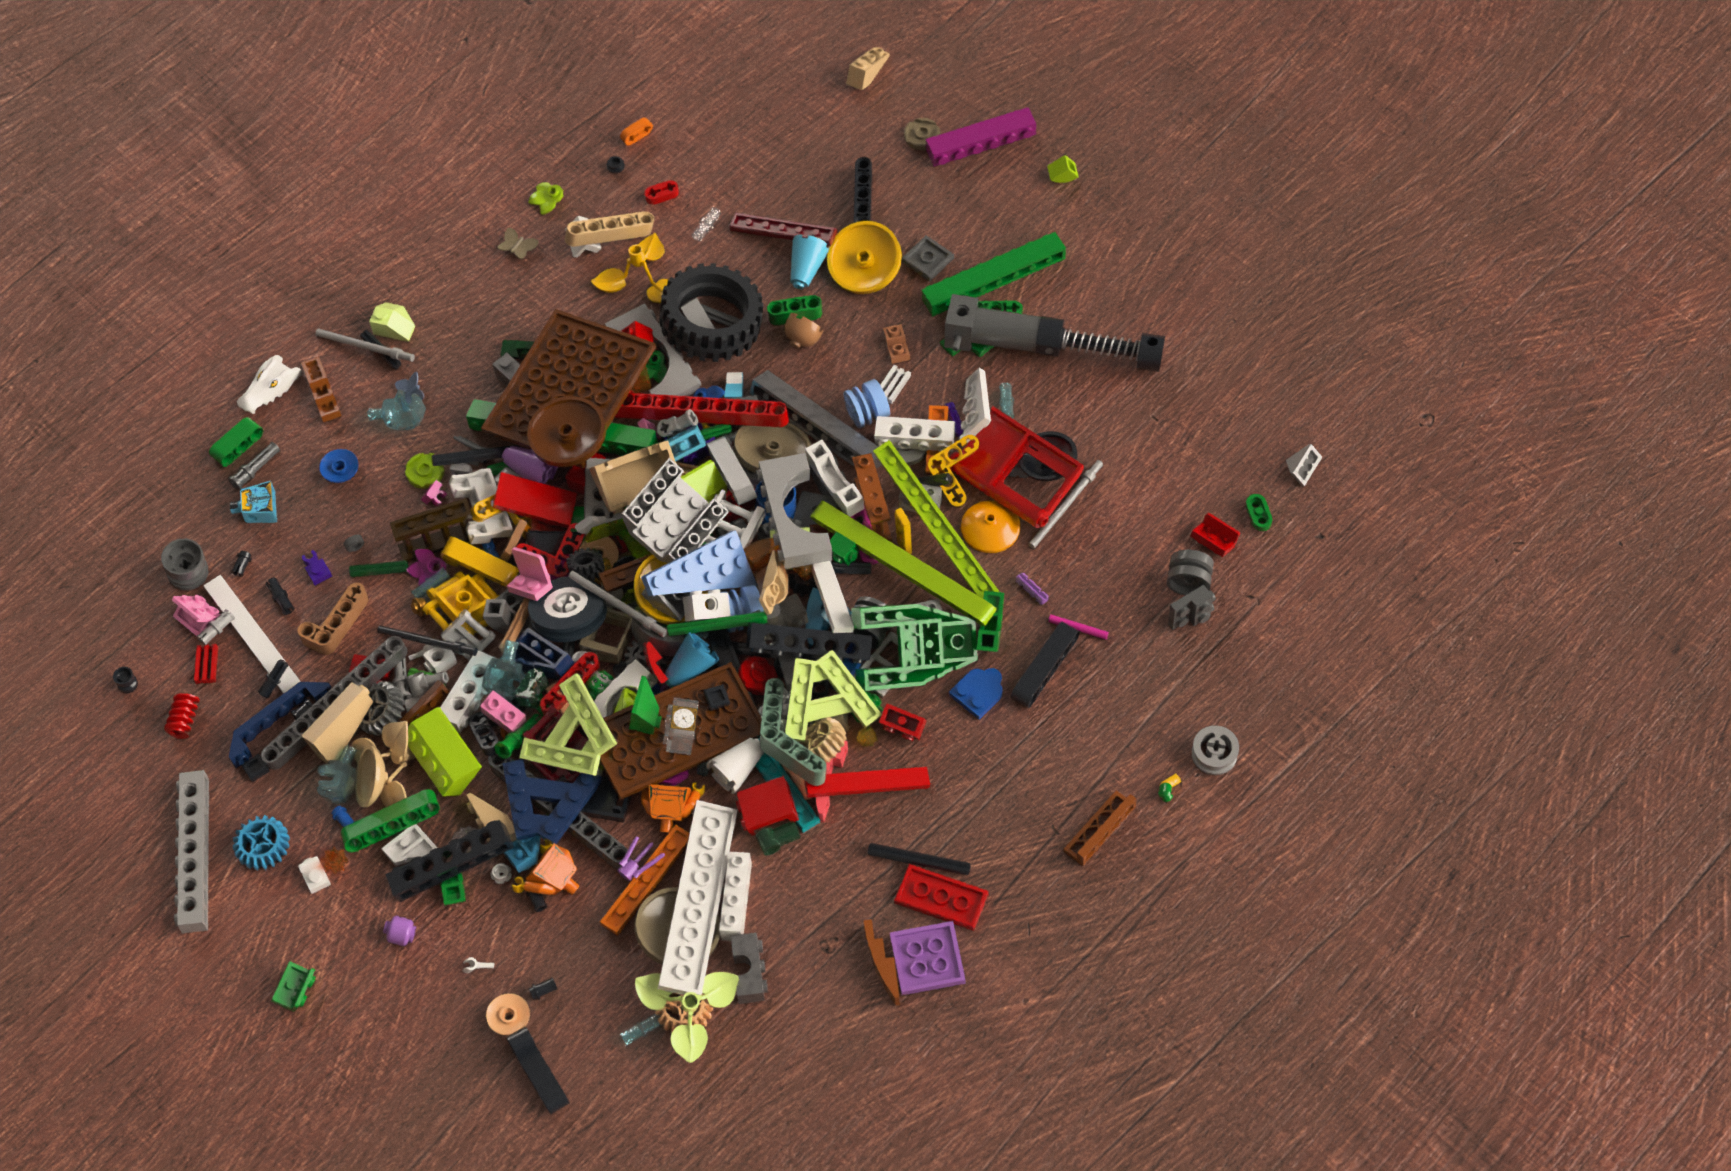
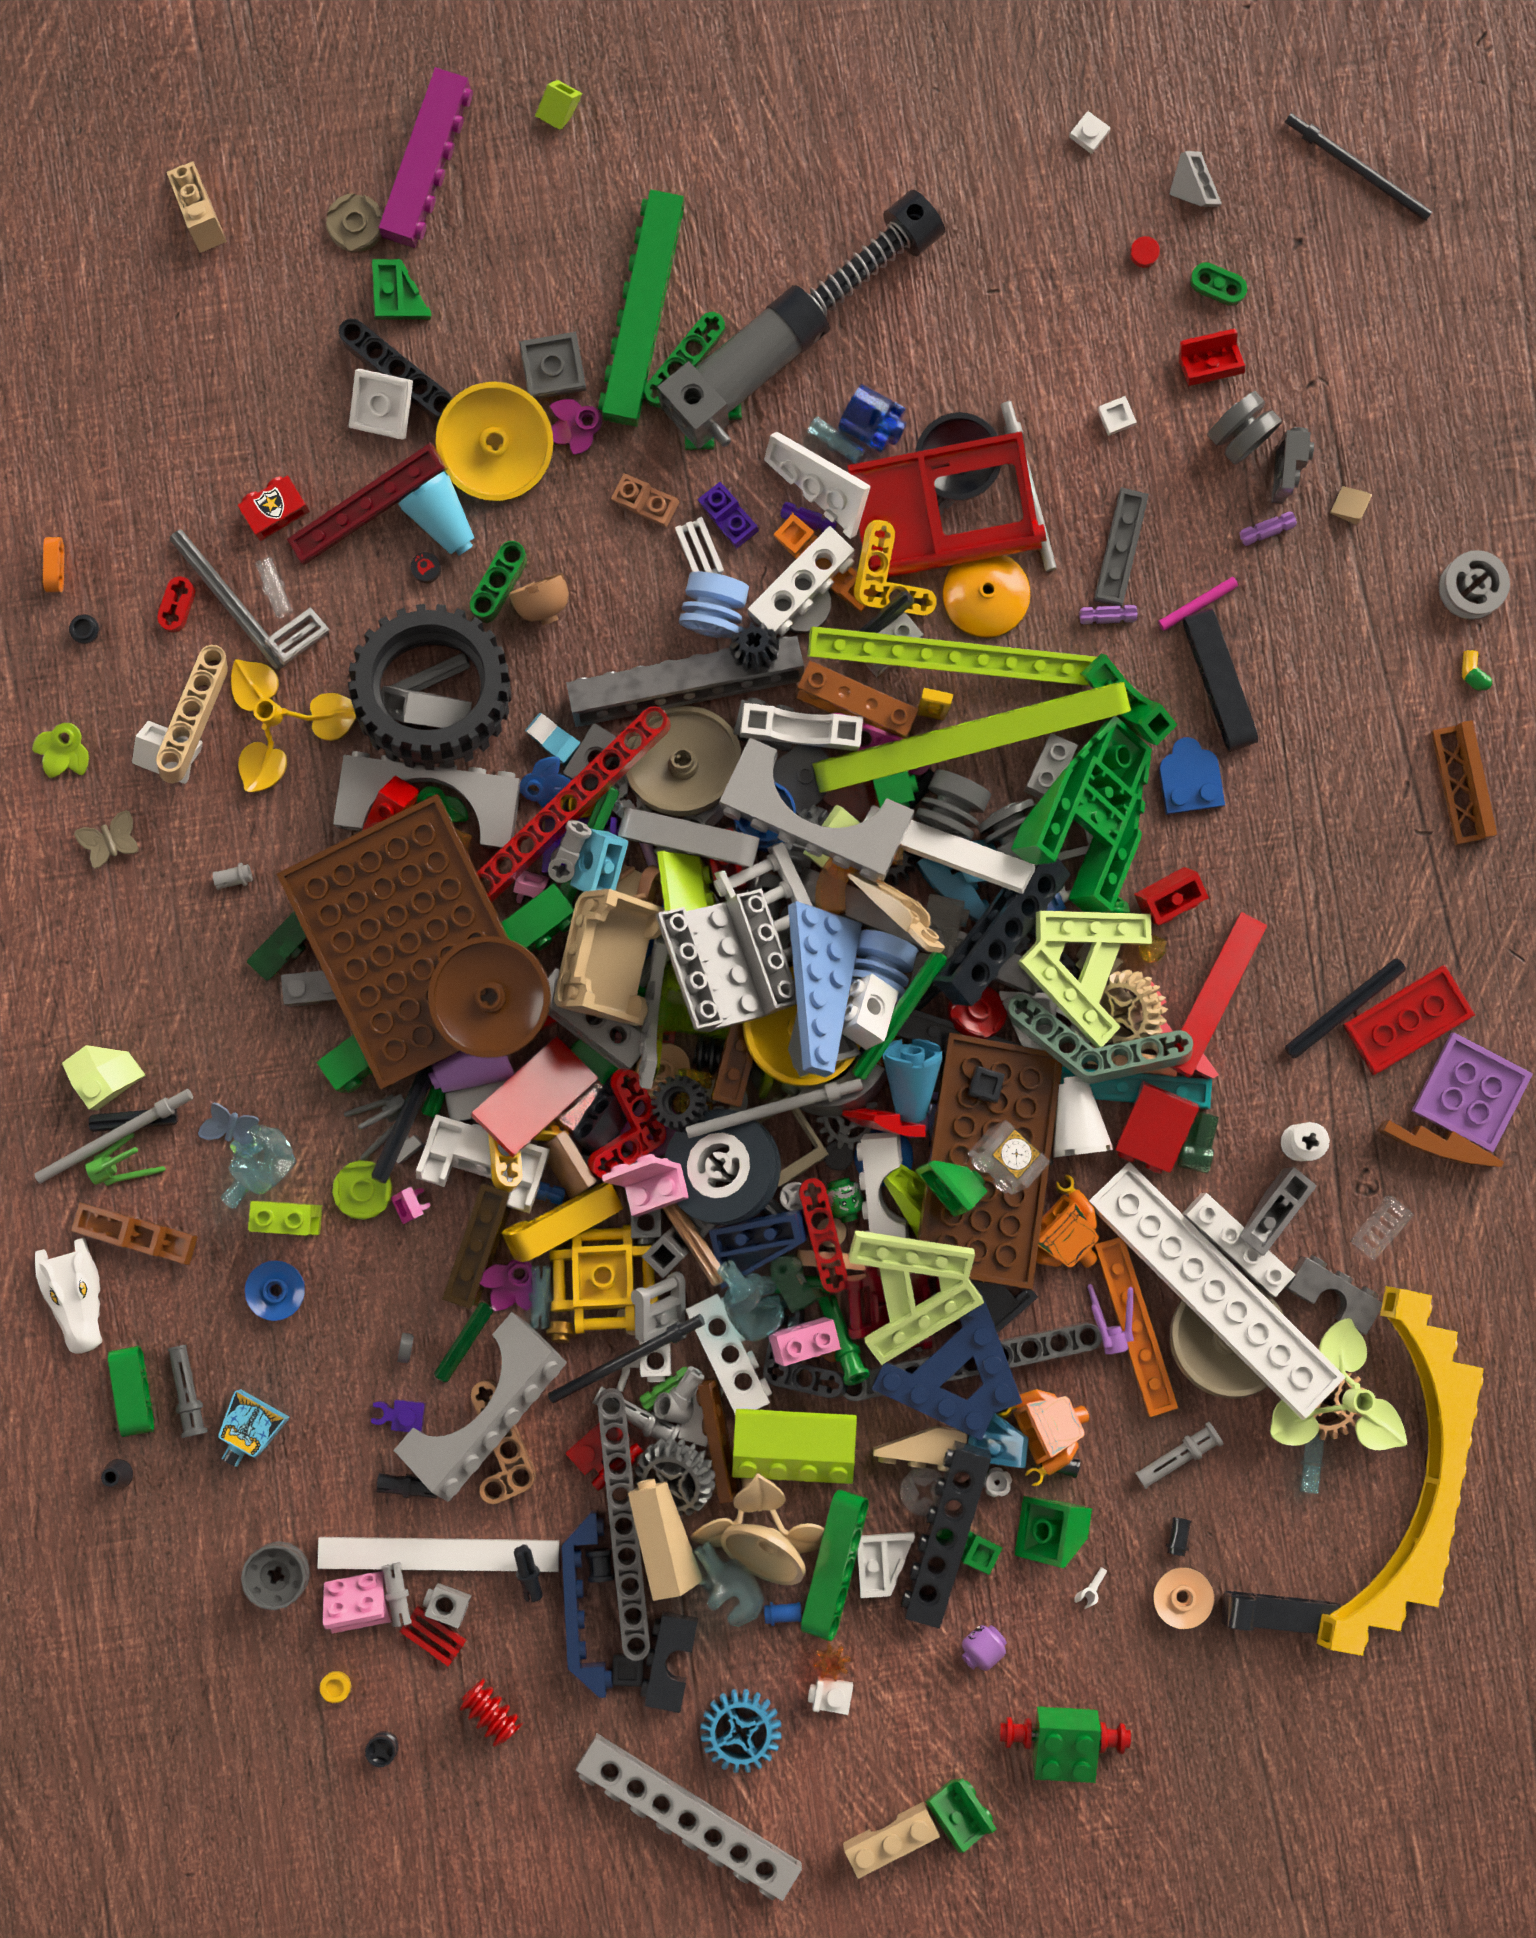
camera: 60 degrees left, 25 degrees up
black pin [231,550,252,577] -> none
none -> bright green plant [86,1133,166,1186]
none -> black cone [101,1459,133,1489]
none -> dark grey axle [170,530,288,670]
none -> light grey pin [213,863,253,890]
none -> red brick [237,475,310,541]
none -> lime panel [248,1201,322,1236]
none -> light grey tile [264,607,329,666]
none -> yellow tile [320,1671,351,1703]
none -> white tile [349,369,413,440]
none -> green wing [372,259,431,320]
none -> light grey arch [394,1312,567,1502]
none -> black tile [411,552,441,583]
none -> light grey brick [422,1583,472,1628]
none -> magenta plate [550,399,602,455]
none -> black arch [640,1611,698,1713]
none -> dark purple slope [697,482,759,549]
none -> black gear [729,621,780,673]
none -> clear blue gear [838,384,907,453]
none -> tan arch [843,1801,940,1879]
none -> dark grey wheel [915,769,992,841]
none -> green brick [999,1707,1131,1783]
none -> green slope [1014,1496,1092,1568]
none -> white plate [1069,111,1111,154]
none -> dark grey tile [1093,487,1149,608]
none -> white plate [1097,396,1137,436]
none -> red tile [1130,236,1160,268]
none -> light grey pin [1135,1422,1224,1489]
none -> flat silver slope [1239,1167,1317,1256]
none -> medium lavender axle [1240,511,1297,546]
none -> white piece [1281,1122,1330,1161]
none -> black bar [1284,113,1433,221]
none -> yellow arch [1316,1286,1484,1656]
none -> tan slope [1330,486,1372,525]
none -> clear slope [1350,1196,1414,1261]

